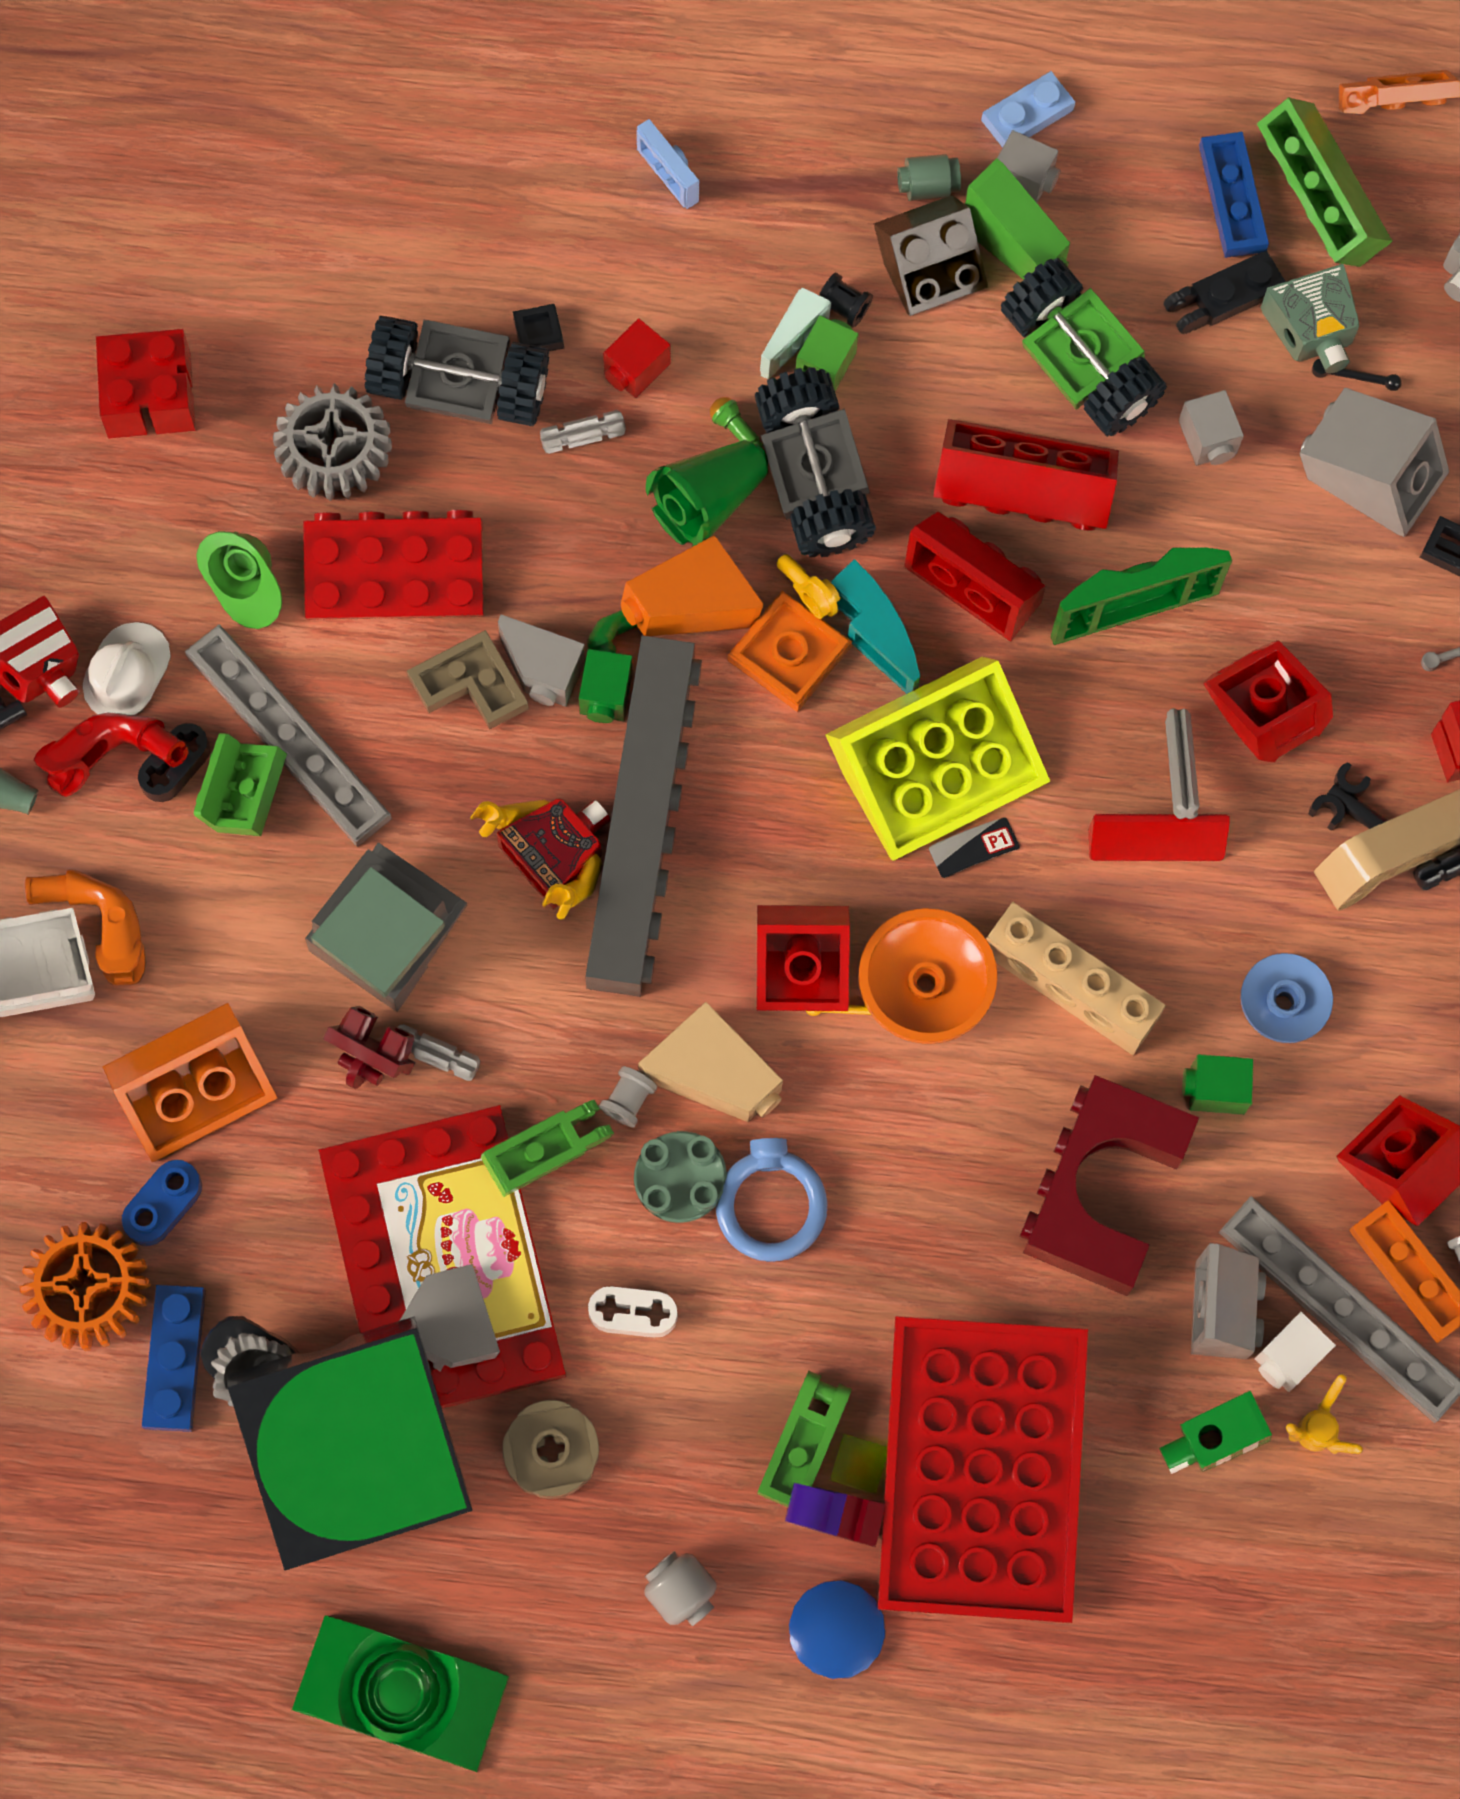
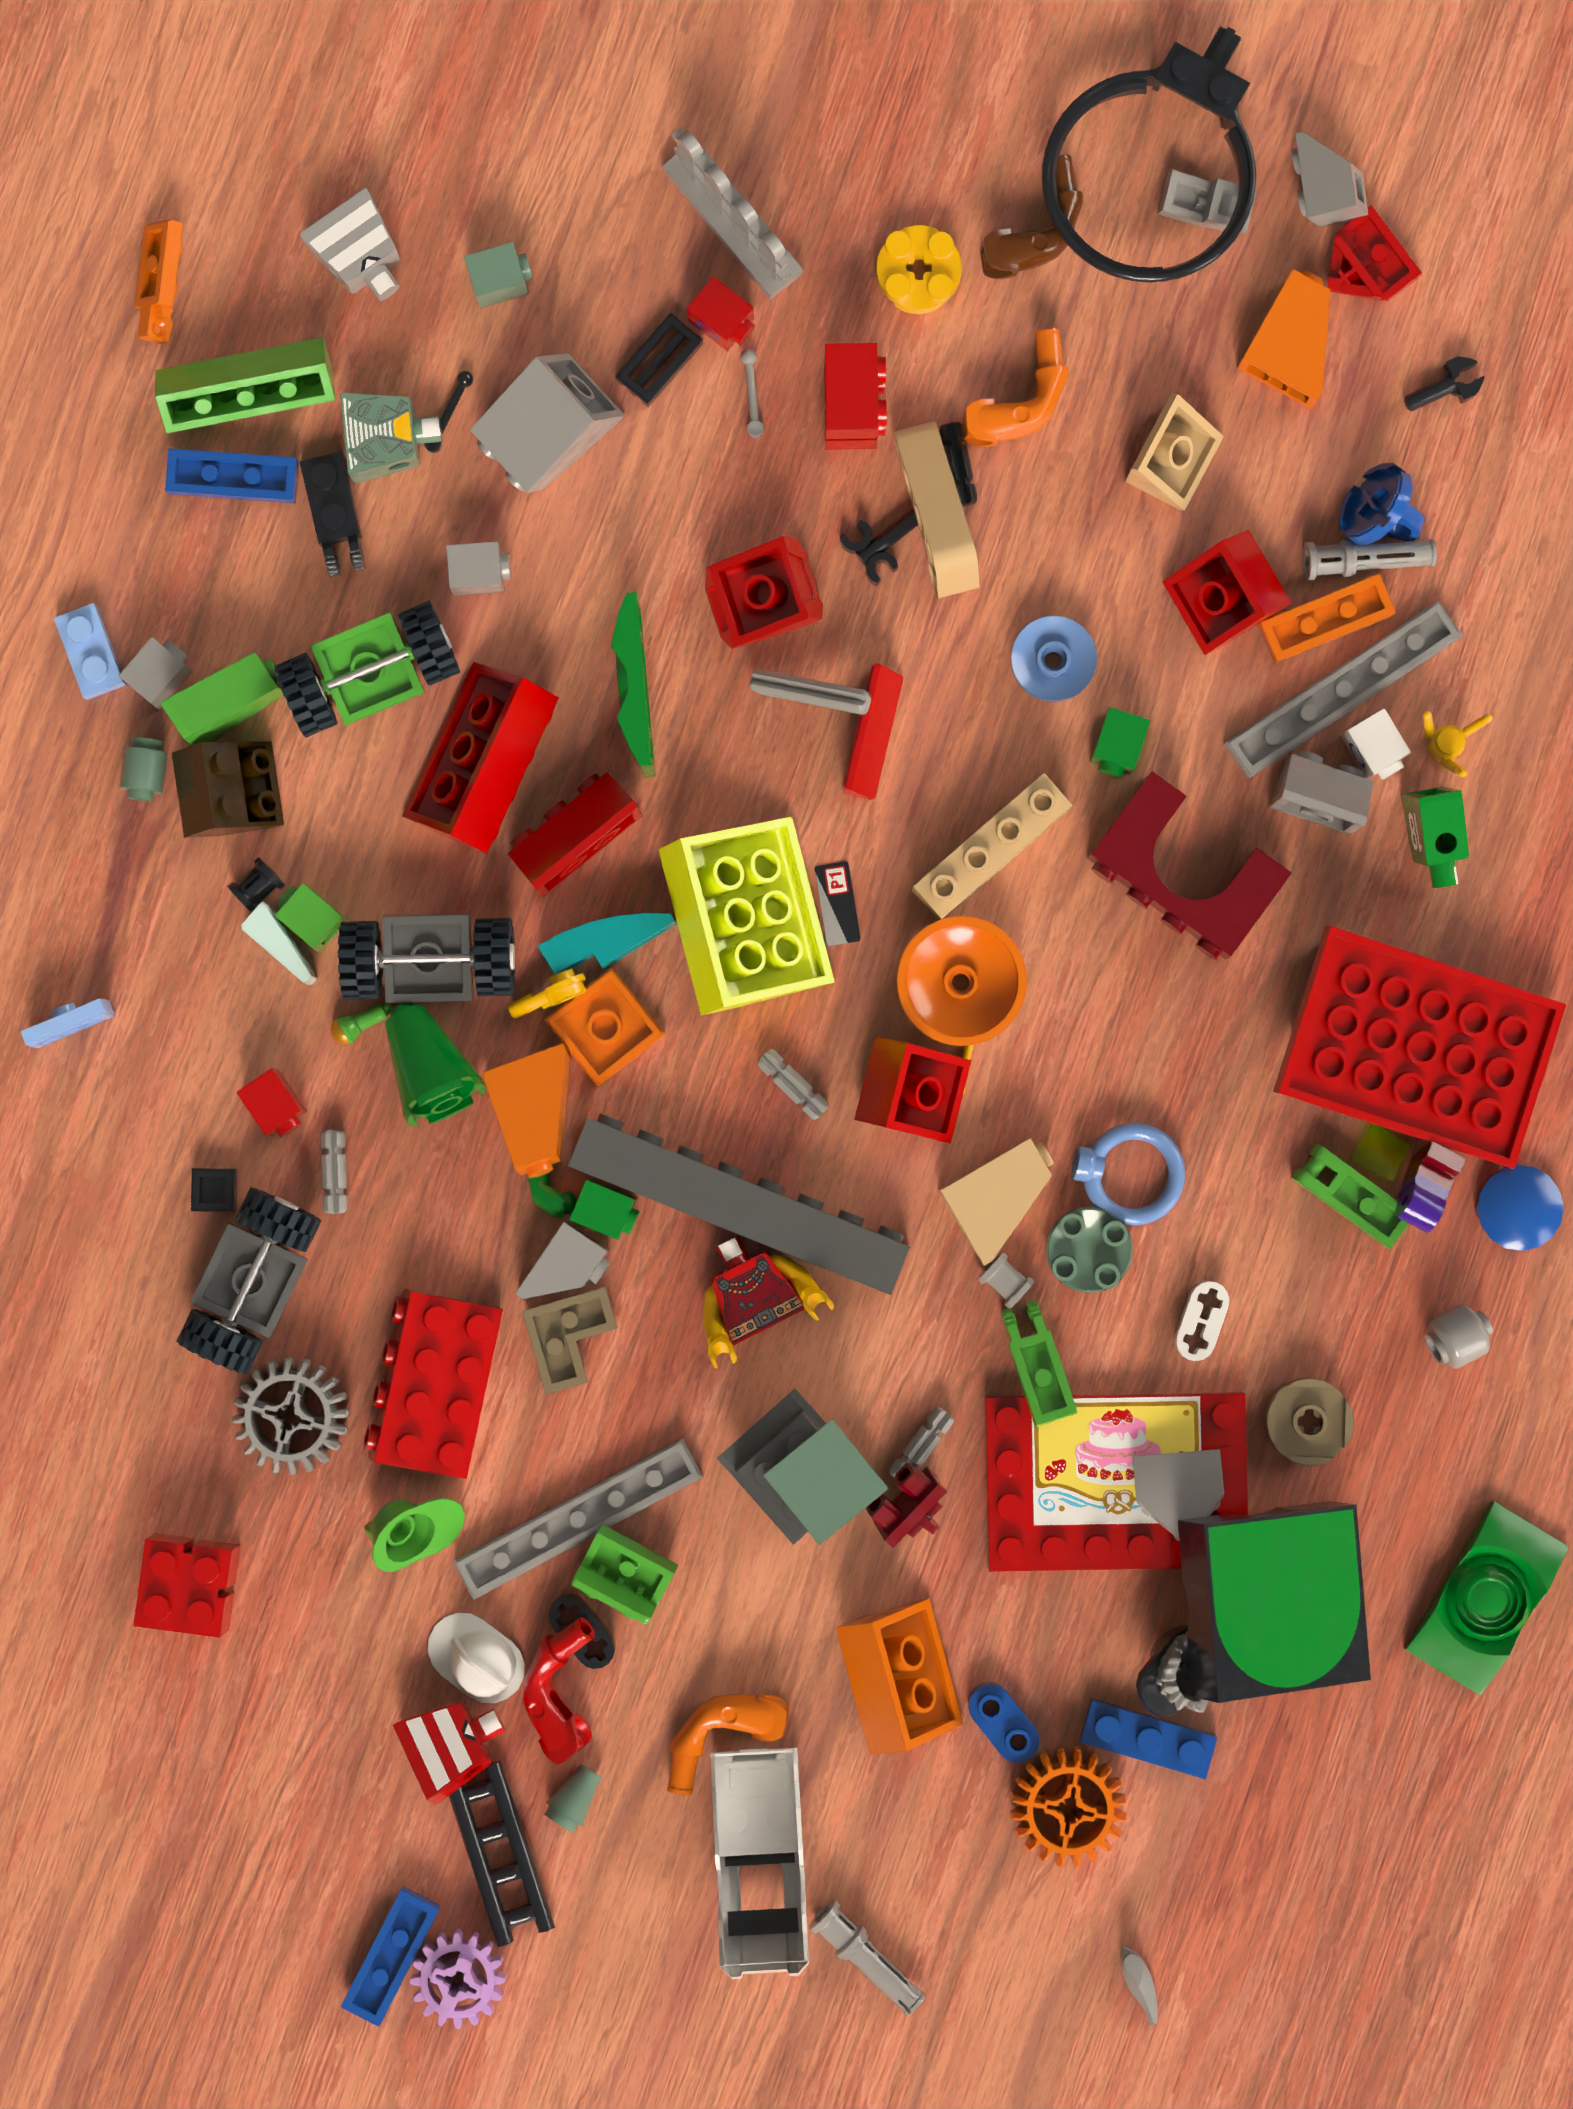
camera: 70 degrees left, 15 degrees up
none -> light grey axle [757,1049,829,1120]

